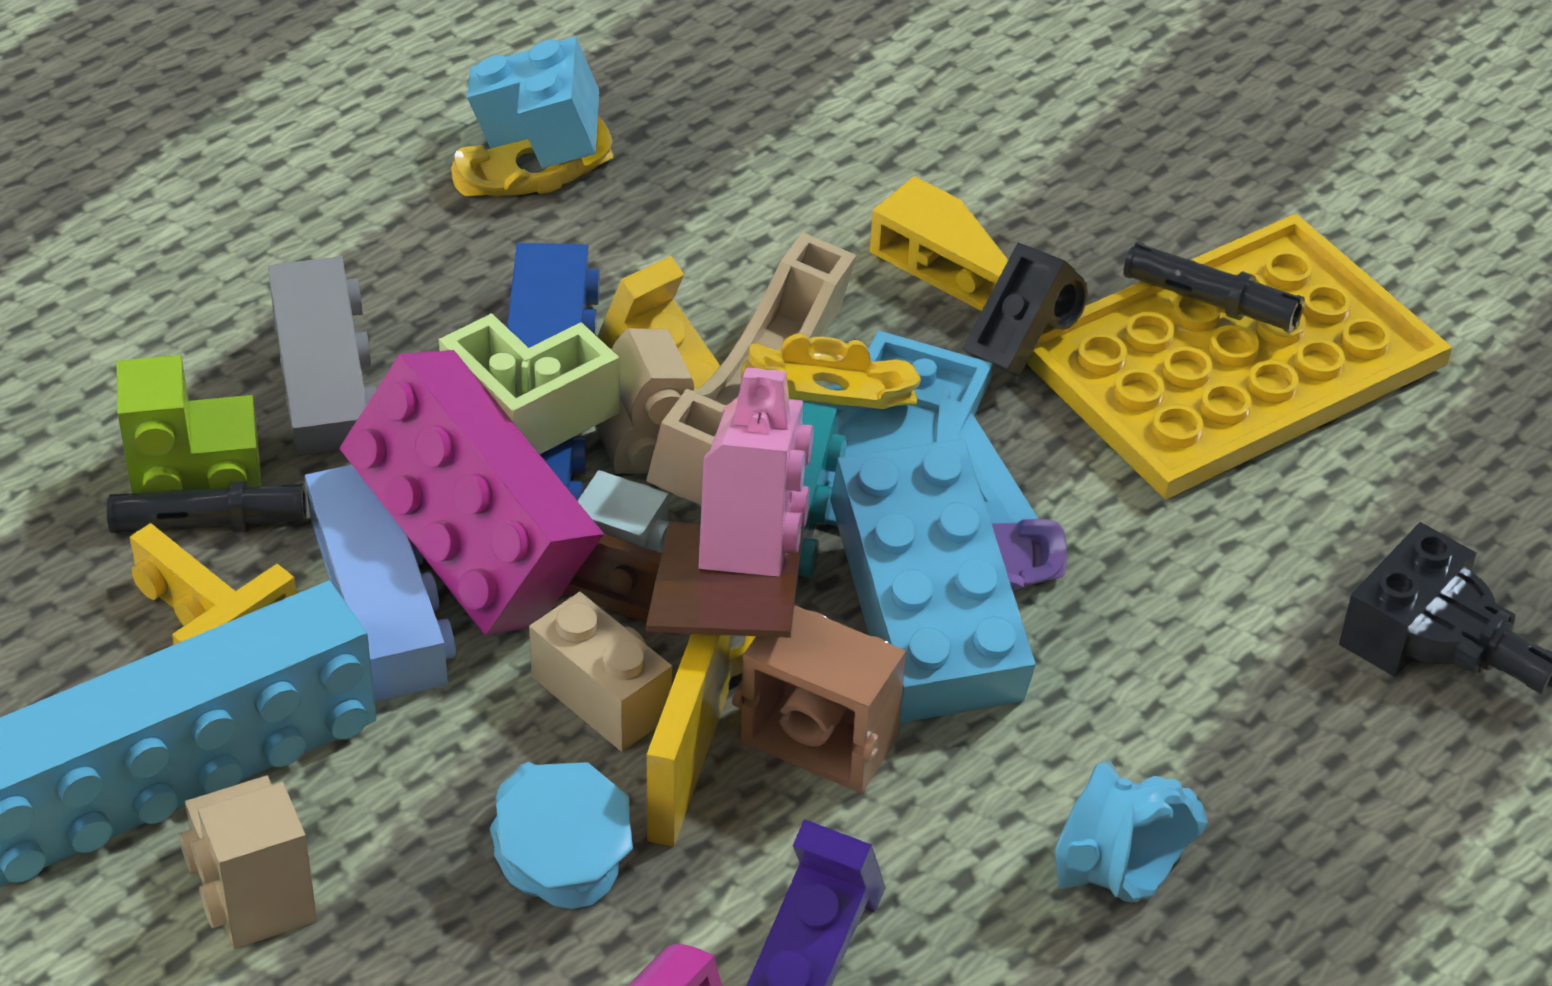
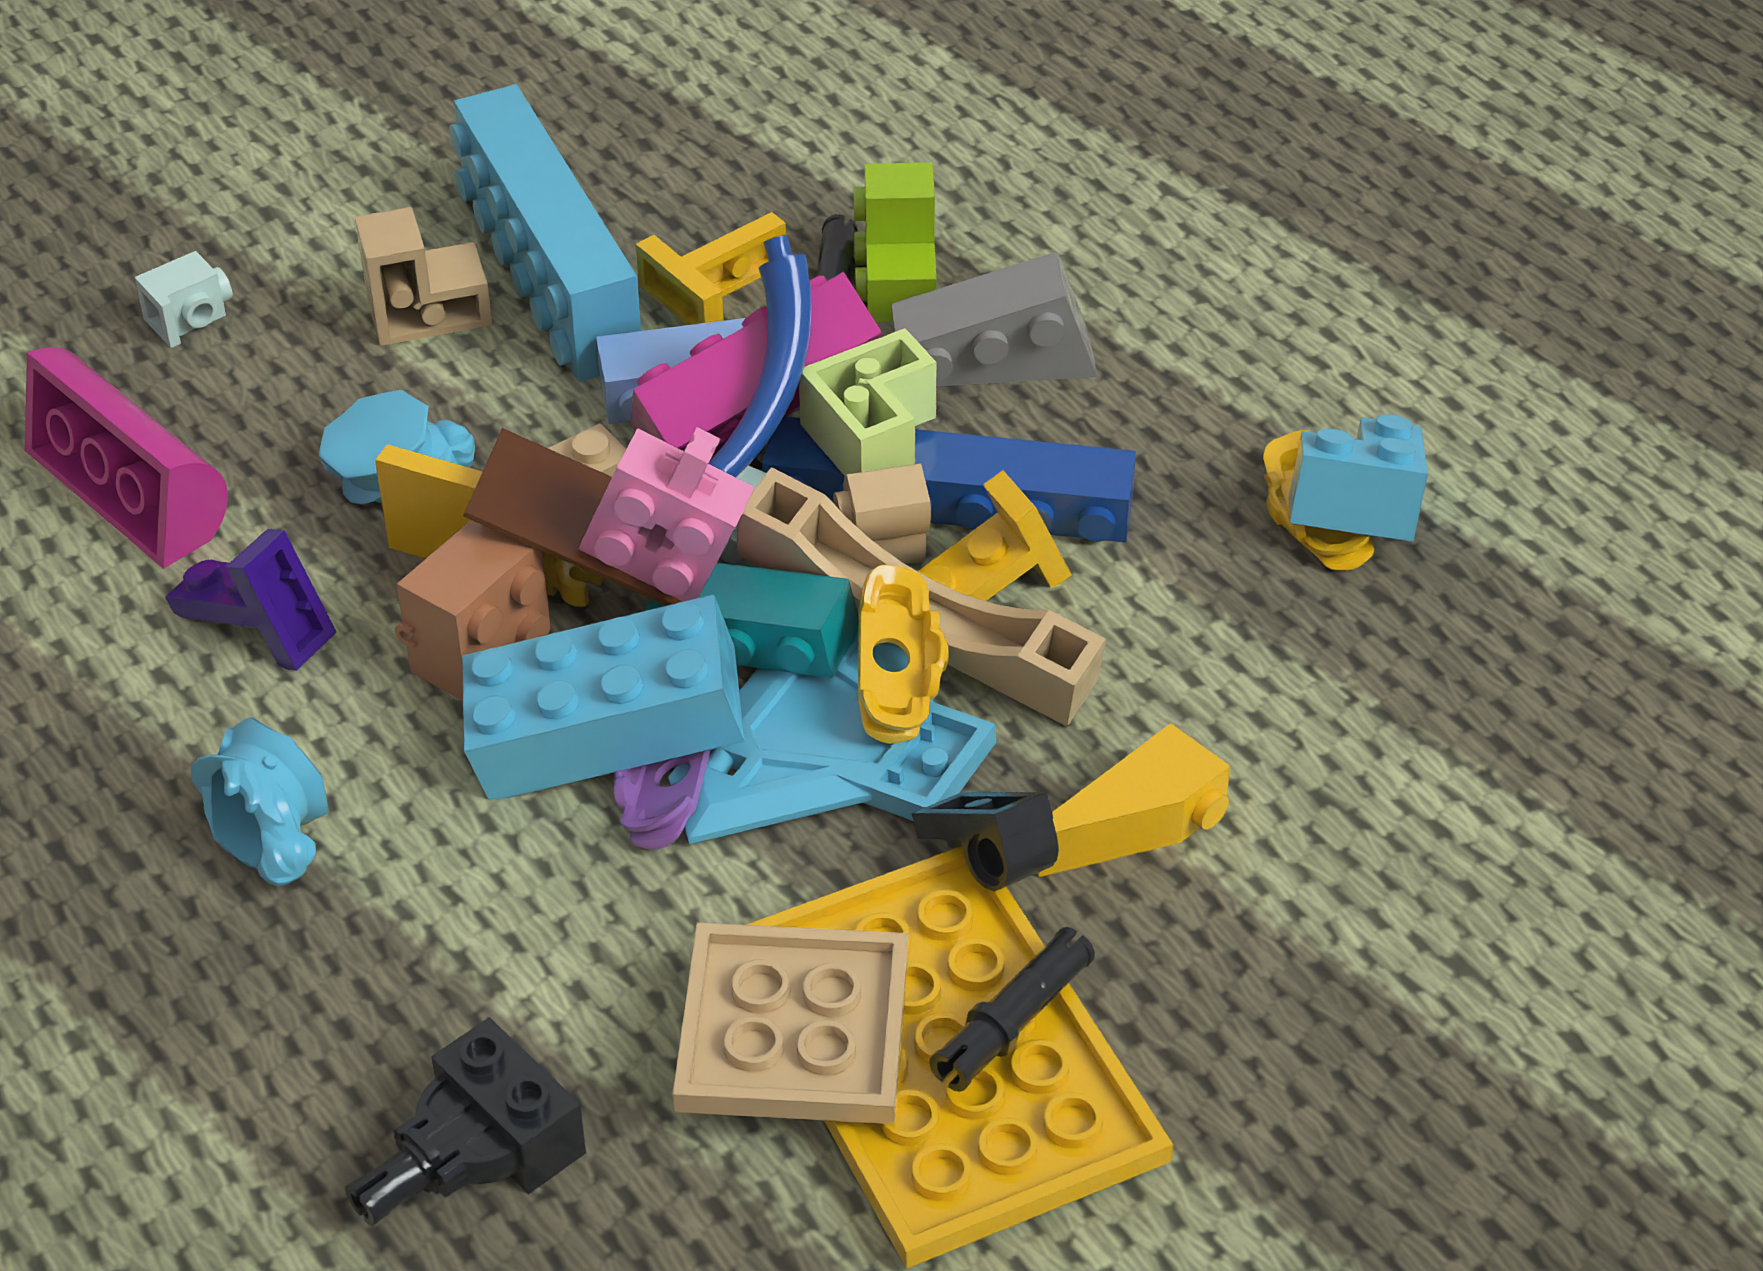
camera: 100 degrees right, 0 degrees up
none -> tan plate [673,922,908,1124]
none -> blue animal [708,235,812,478]

